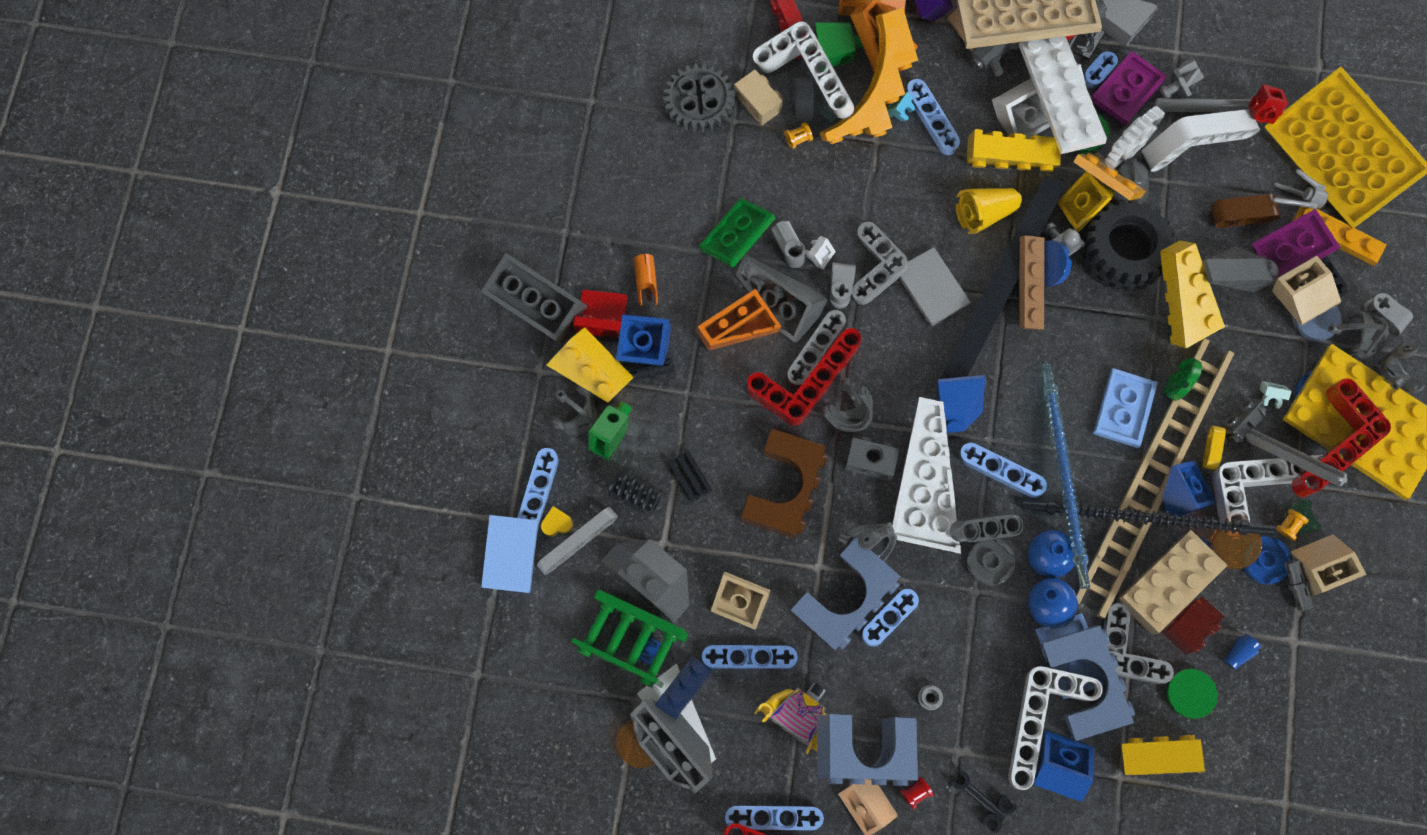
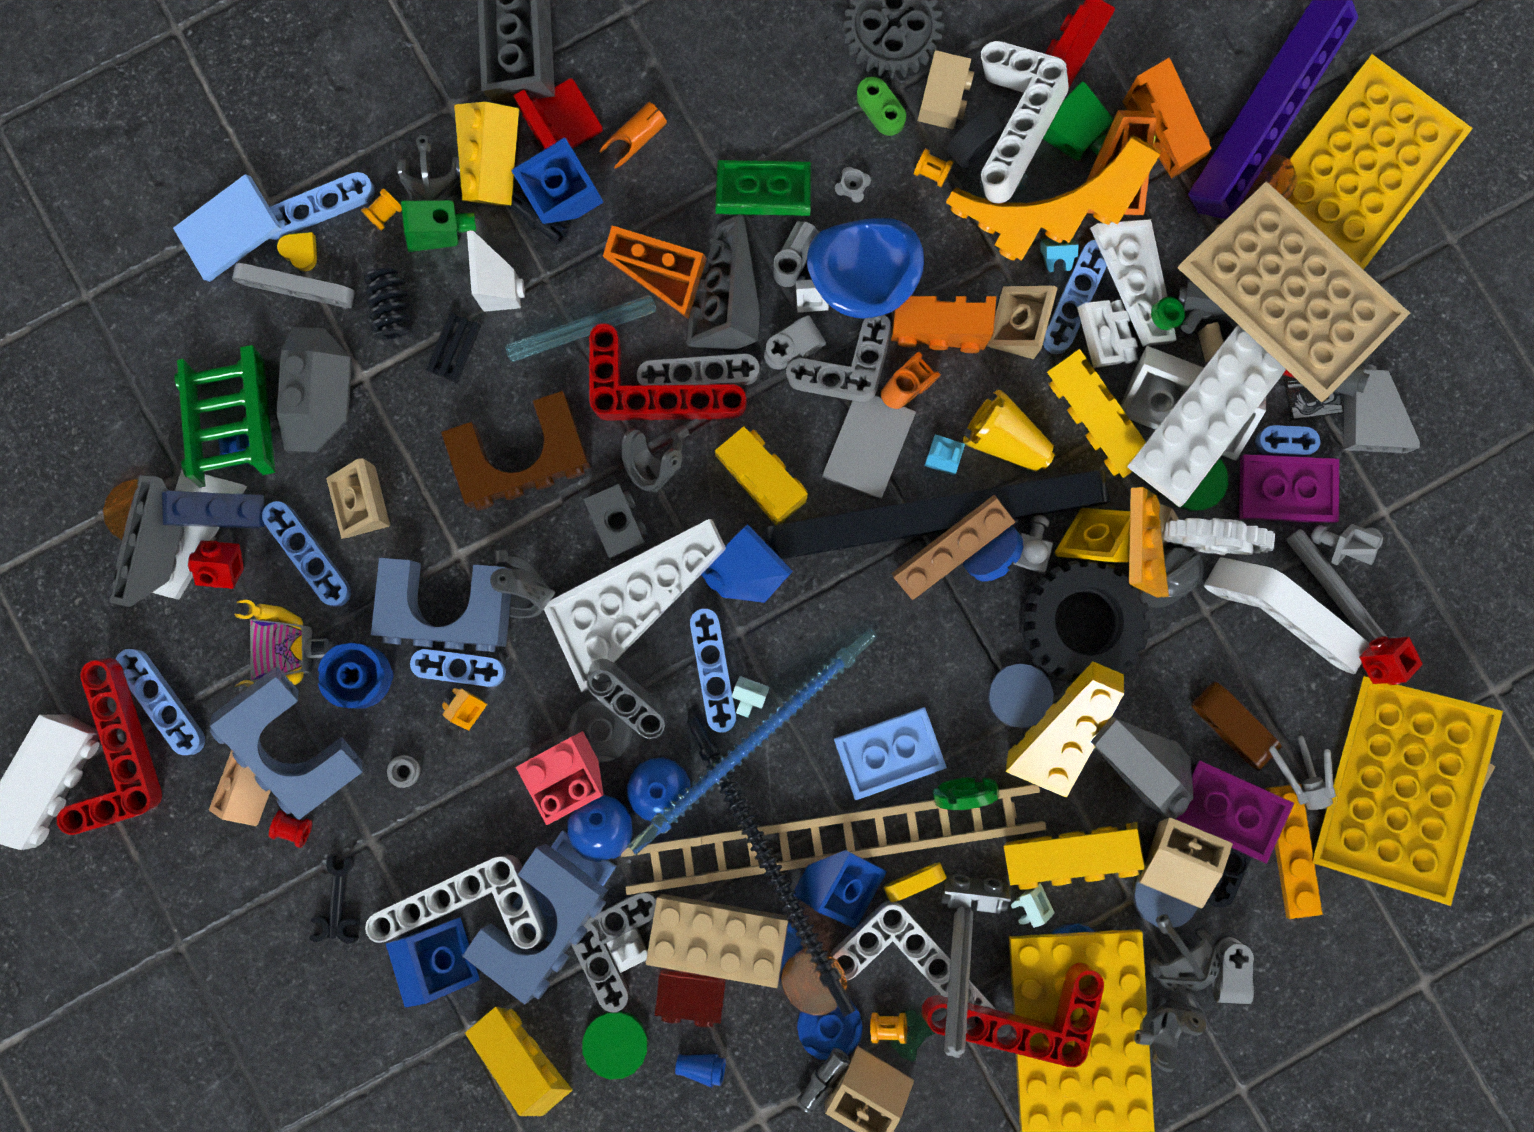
camera: 50 degrees right, 10 degrees up
none -> red brick [188,540,244,589]
none -> blue brick [318,643,394,709]
none -> light orange bush [361,188,402,231]
none -> light orange tile [442,688,488,731]
none -> white slope [467,231,525,312]
none -> clear light blue axle [505,295,656,362]
none -> coral slope [516,731,604,825]
none -> white tile [606,928,648,973]
none -> yellow wedge [715,426,808,525]
none -> light aqua tile [731,676,770,717]
none -> blue piece [807,218,925,319]
none -> light grey plate [835,167,871,203]
none -> bright green plate [856,77,906,136]
none -> orange piece [881,352,941,409]
none -> orange wedge [891,296,996,353]
none -> medium azure tile [924,434,965,476]
none -> tan slope [987,286,1058,359]
none -> sand blue tile [988,664,1054,728]
none -> yellow wedge [1004,822,1144,890]
none -> white plate [1077,300,1138,368]
none -> white wing [1090,219,1177,347]
none -> green tile [1151,297,1185,330]
none -> tan tile [1198,322,1224,362]

